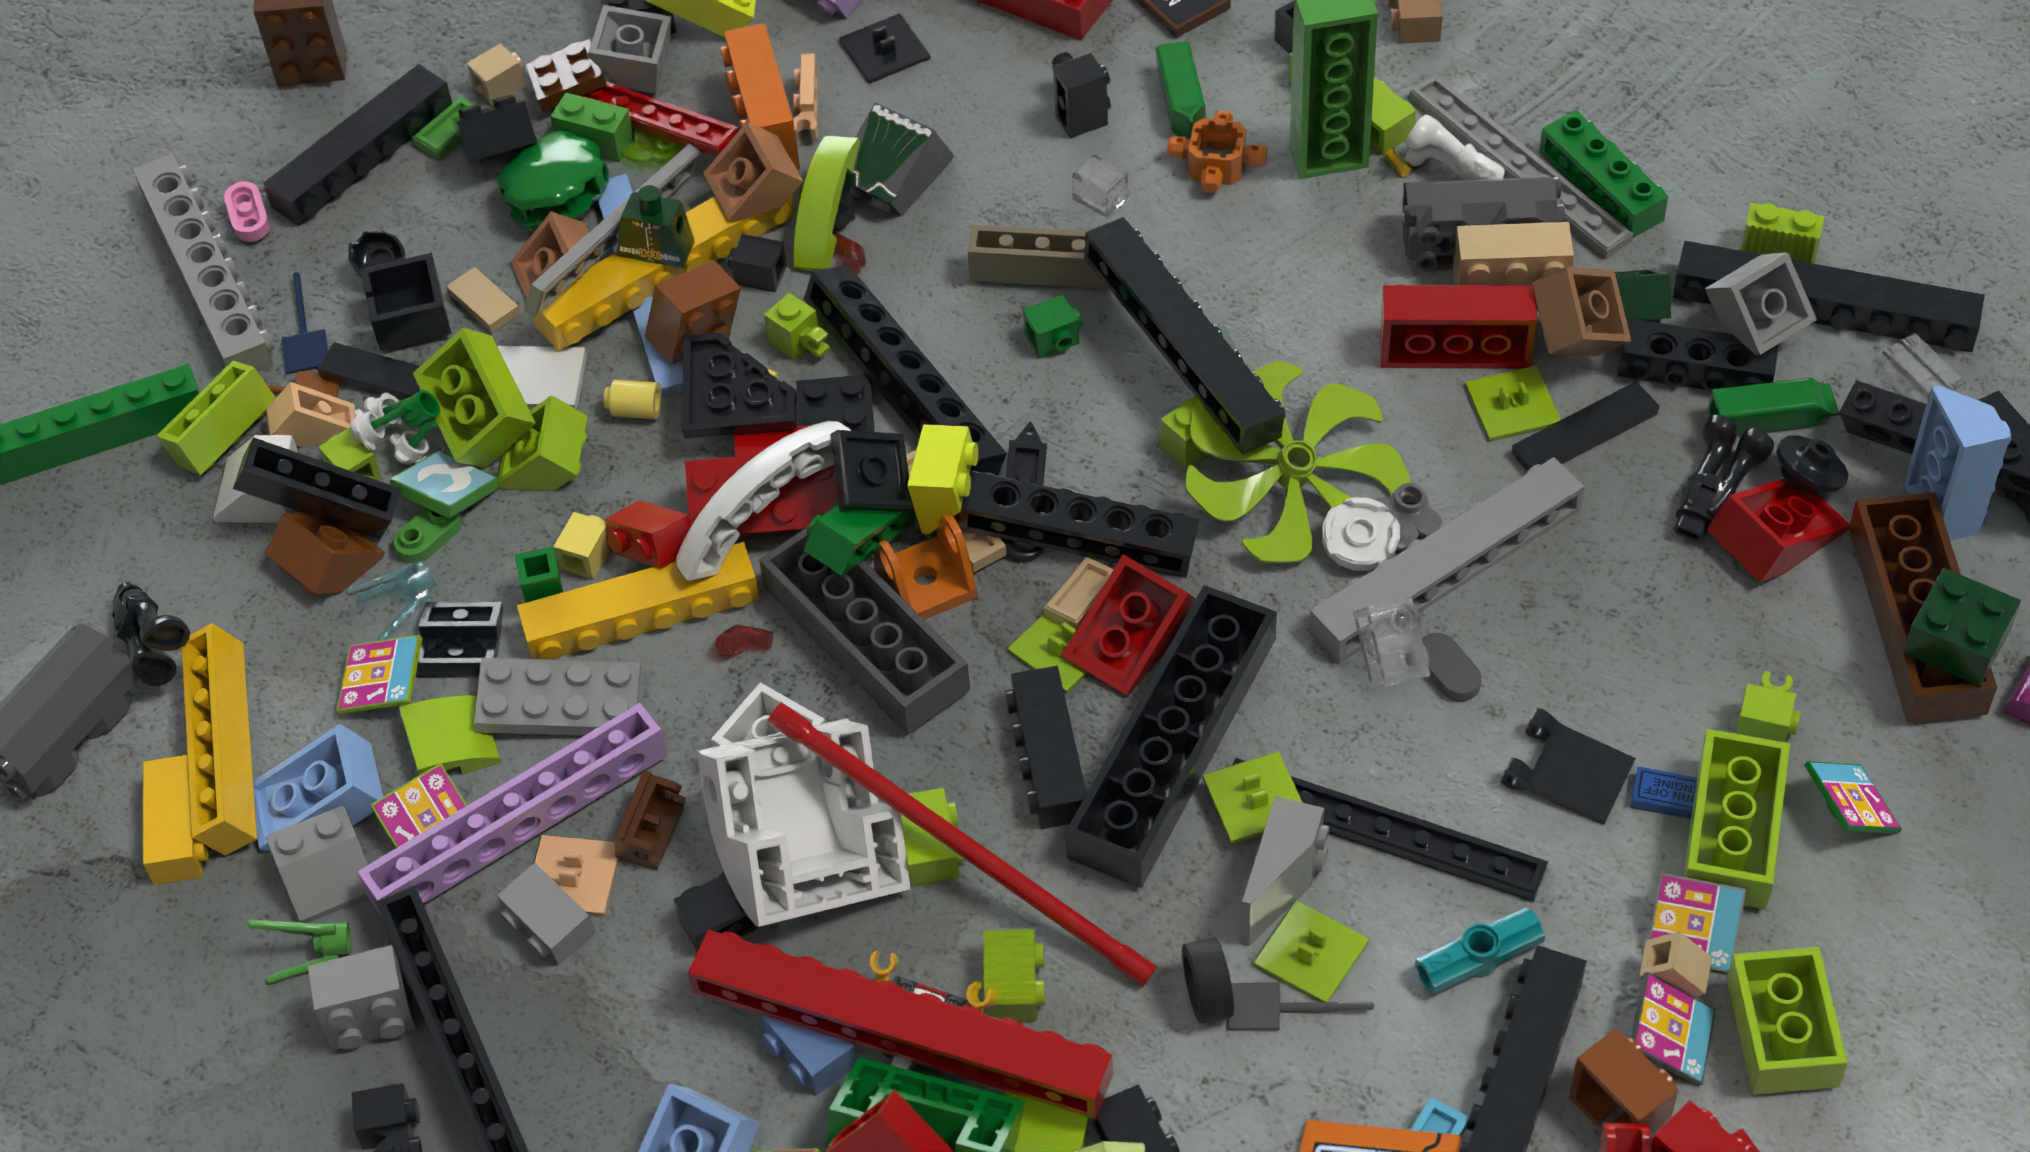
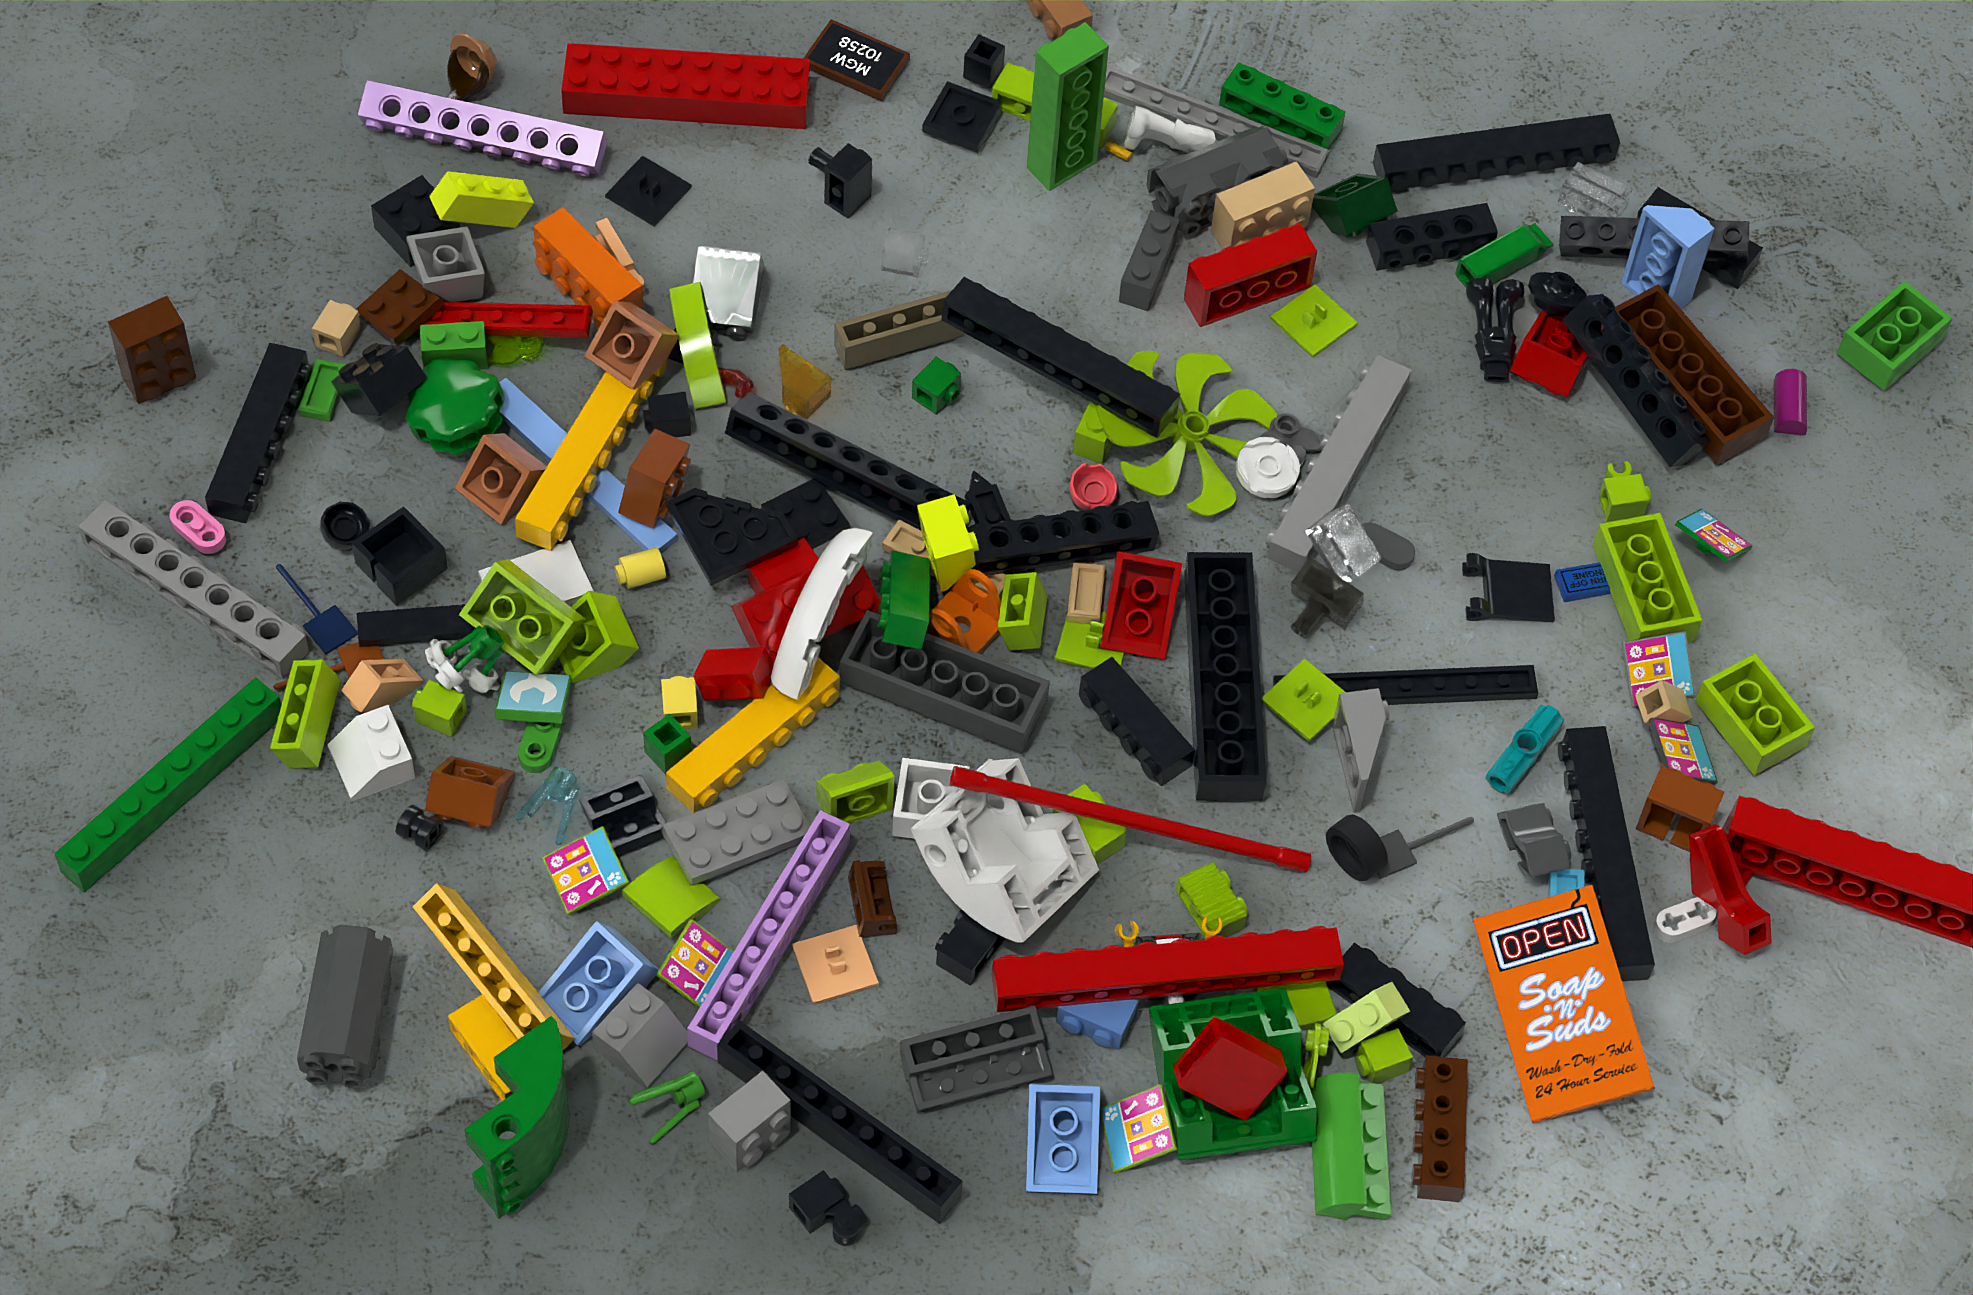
camera: 35 degrees left, 5 degrees up
black piece [112,582,190,686] -> none
black brick [233,437,401,539] -> none
tan tile [446,267,520,333] -> none
light grey brick [497,862,596,965] -> none
light grey tile [524,143,700,317] -> none
dark green torso [617,185,695,268] -> none
clear red arm [714,625,773,657] -> none
lime brick [764,293,830,360] -> none
black tile [830,430,913,512] -> none
green piece [1155,41,1206,139] -> none
orange piece [1167,110,1268,193] -> none
lime piece [1253,900,1369,1002] -> none
black tile [1512,381,1659,471] -> none
medium nougat brick [1532,267,1632,357] -> none
light grey slope [1705,252,1817,355] -> none
lime brick [1741,202,1825,264] -> none
dark green brick [1903,567,2021,687] -> none
none -> black wheel [395,805,443,850]
none -> green slope [464,1016,570,1219]
none -> clear yellow slope [779,344,831,420]
none -> lime slope [816,760,895,824]
none -> dark grey brick [900,1005,1052,1113]
none -> black plate [922,81,1002,153]
none -> lime brick [998,572,1048,651]
none -> coral hair [1069,463,1118,510]
none -> dark grey brick [1119,210,1180,311]
none -> clear smoke brick [1290,557,1364,639]
none -> dark grey brick [1497,803,1571,877]
none -> black brick [1562,294,1711,467]

